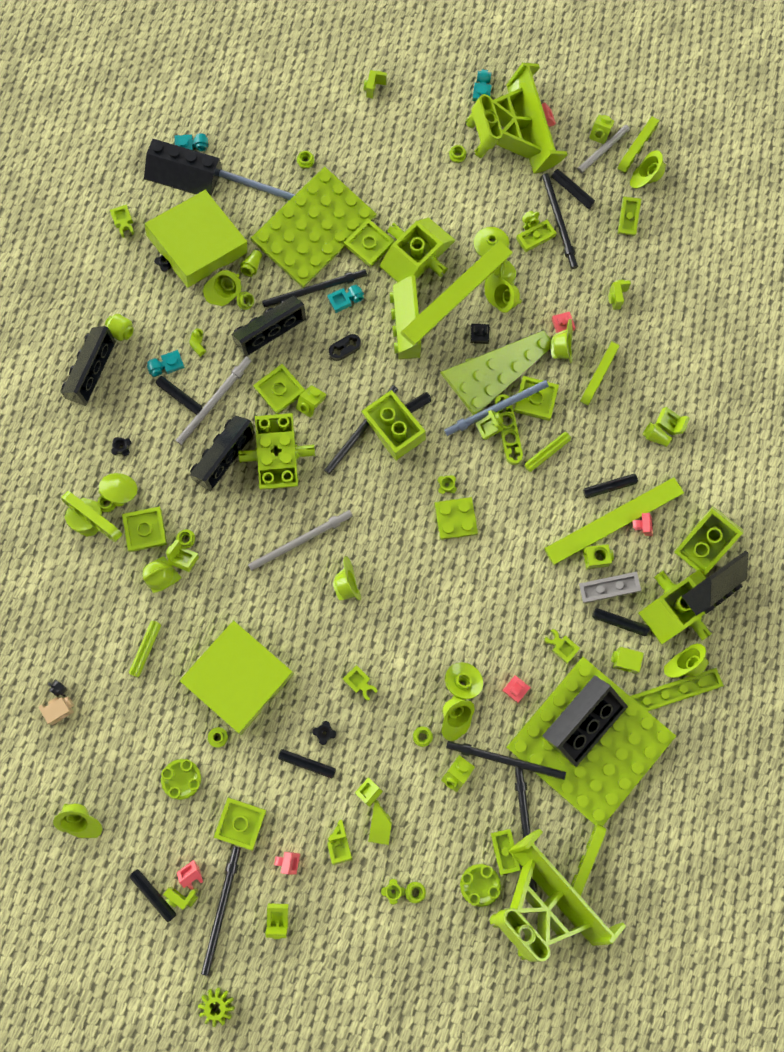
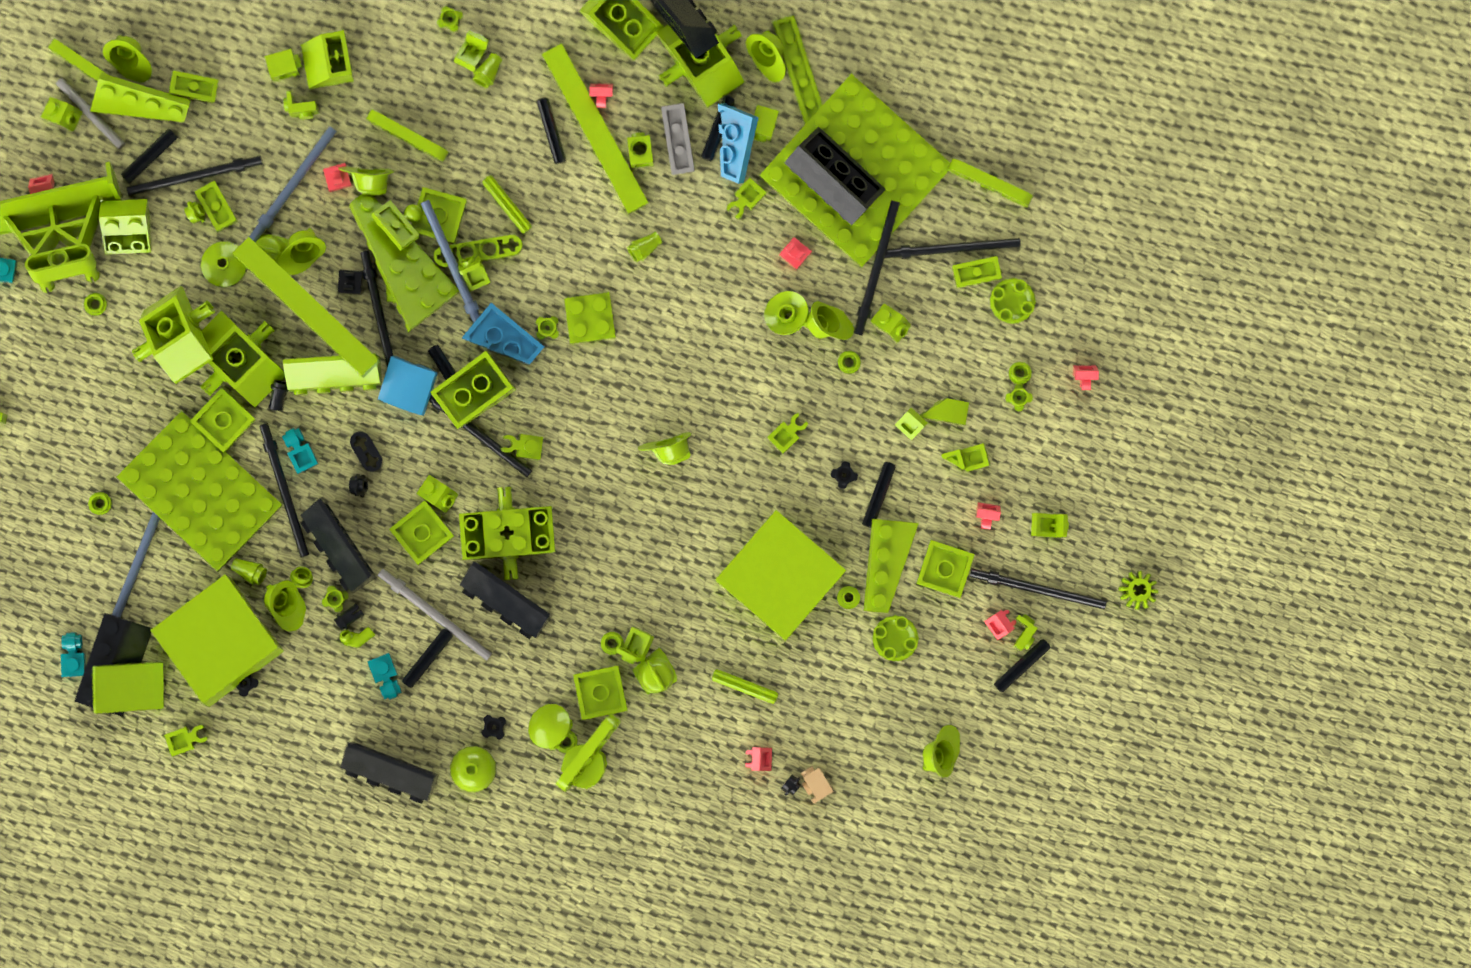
camera: 90 degrees left, 10 degrees up
lime head [105,314,134,341] -> none
light grey bar [248,510,353,571] -> none
lime piece [490,829,626,962] -> none
none -> lime wing [90,73,191,122]
none -> lime tile [93,662,164,714]
none -> lime slope [99,199,151,254]
none -> lime slope [132,286,215,384]
none -> sand blue bar [249,126,337,242]
none -> lime brick [265,49,302,82]
none -> black pin [268,380,289,411]
none -> lime slope [301,30,354,89]
none -> lime plate [322,586,349,612]
none -> black pin [334,603,364,631]
none -> black plate [349,474,368,497]
none -> black bar [360,251,394,367]
none -> lime plate [371,200,422,251]
none -> dark azure slope [378,356,438,416]
none -> lime plate [437,6,463,32]
none -> lime cylinder [450,746,496,792]
none -> dark azure wing [461,303,544,365]
none -> lime plate [501,434,543,460]
none -> lime cone [627,232,663,262]
none -> dark azure wing [718,103,758,184]
none -> coral tile [745,747,772,771]
none -> lime wing [863,519,919,613]
none -> coral tile [1073,365,1099,390]

